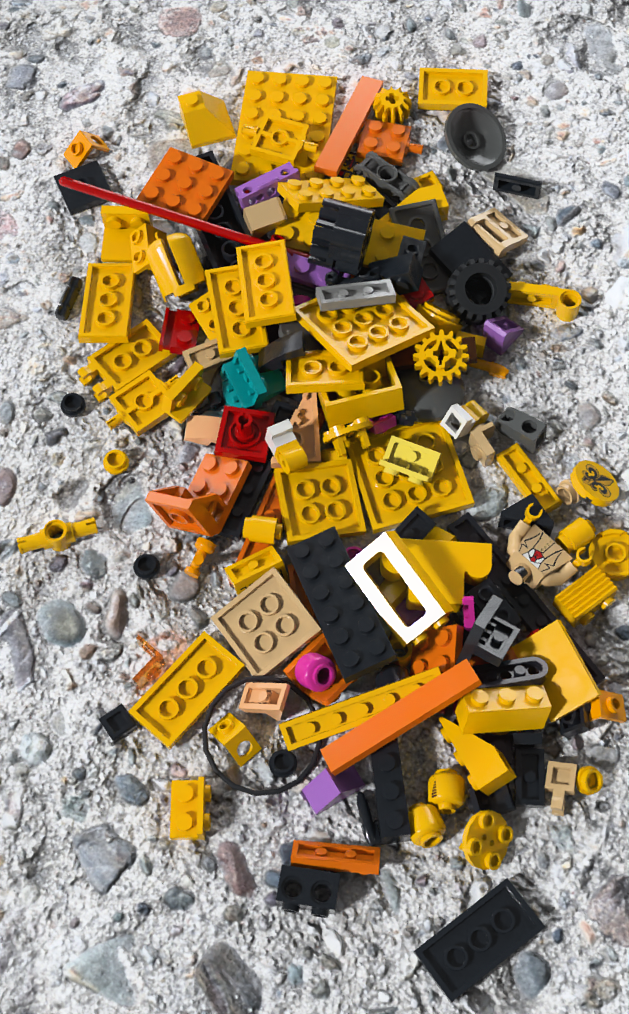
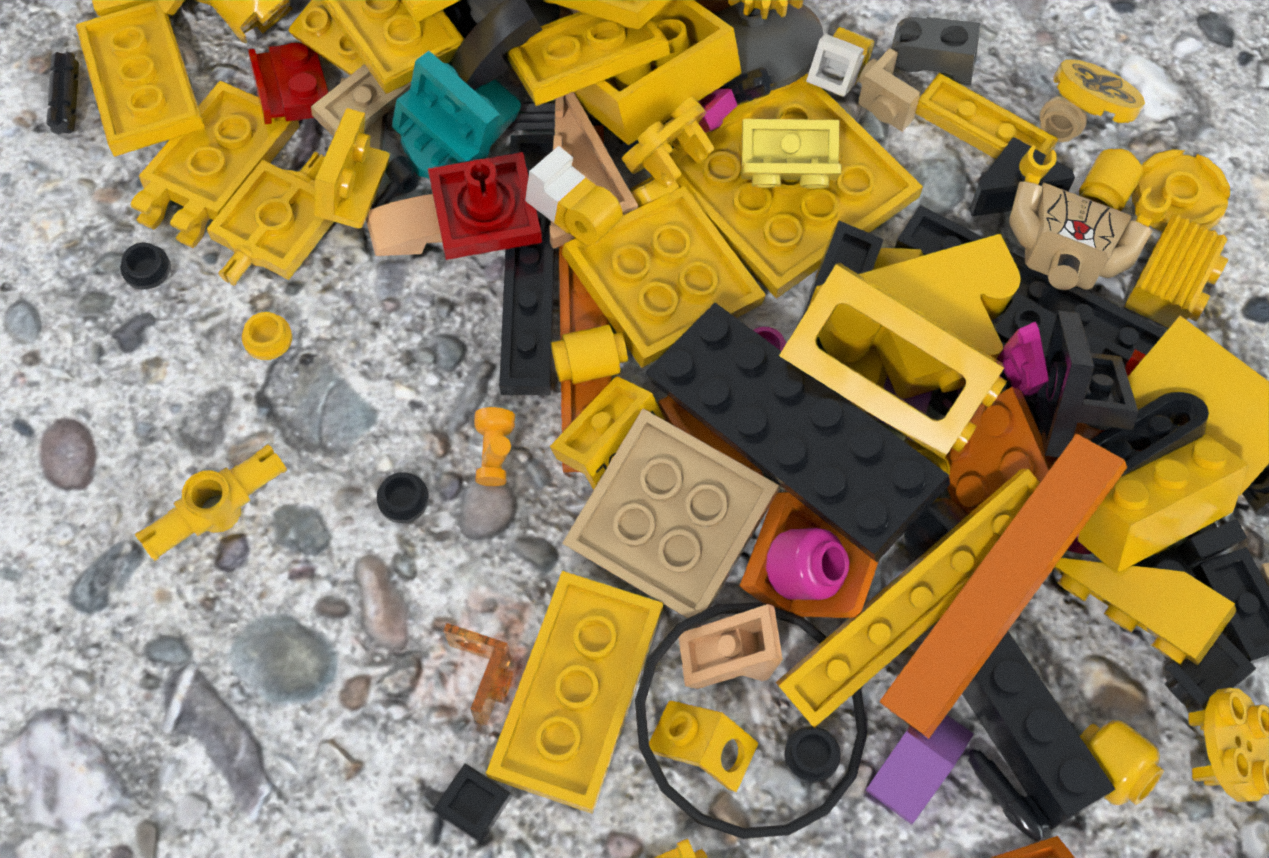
camera: 25 degrees left, 0 degrees up
orange bracket [145,453,252,537] -> none
yellow head [428,768,465,814] -> none

